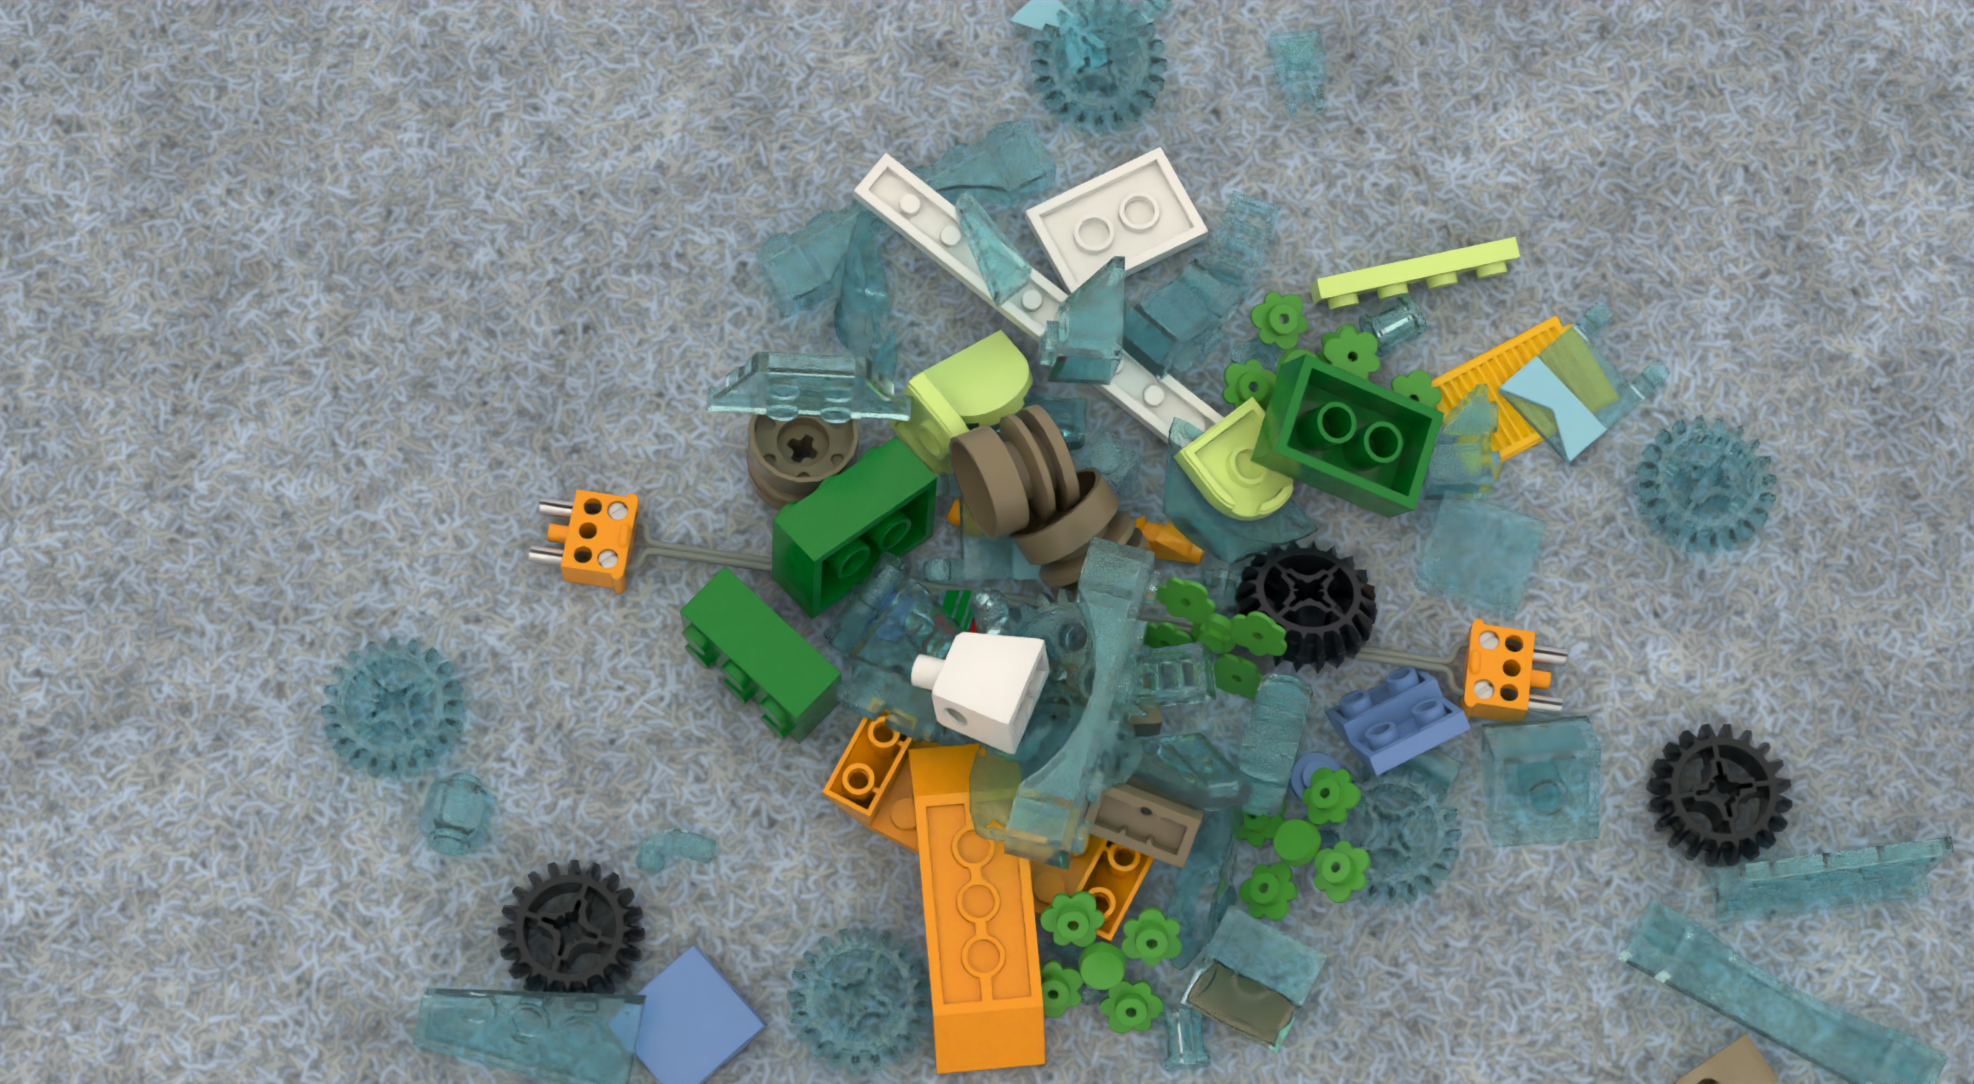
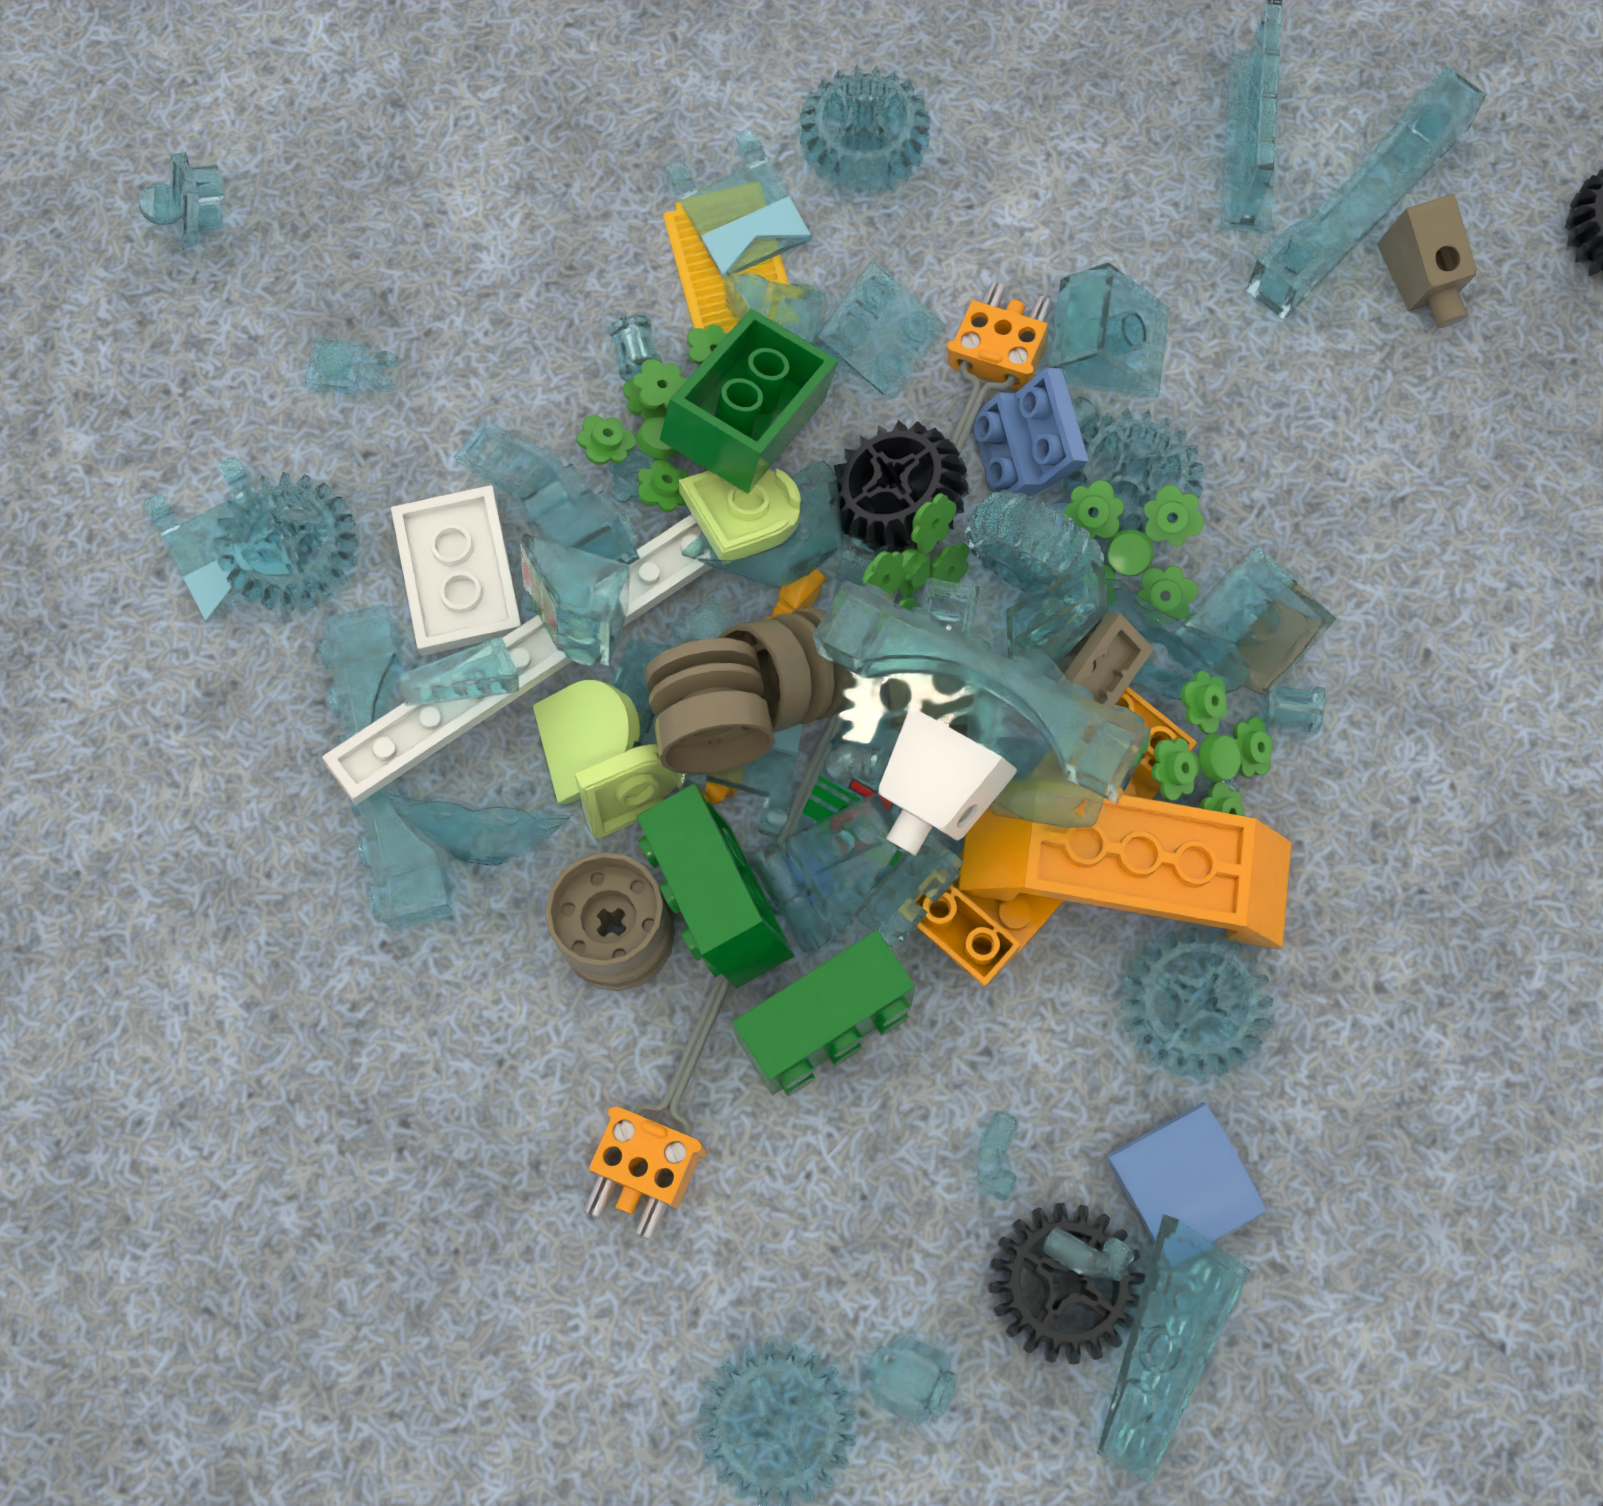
camera: 70 degrees left, 0 degrees up
clear light blue wing [706,351,911,423] -> none
yellowish green plate [1309,237,1520,311] -> none
black gear [1646,724,1792,867] -> none
none -> clear light blue arm [1043,1227,1135,1281]

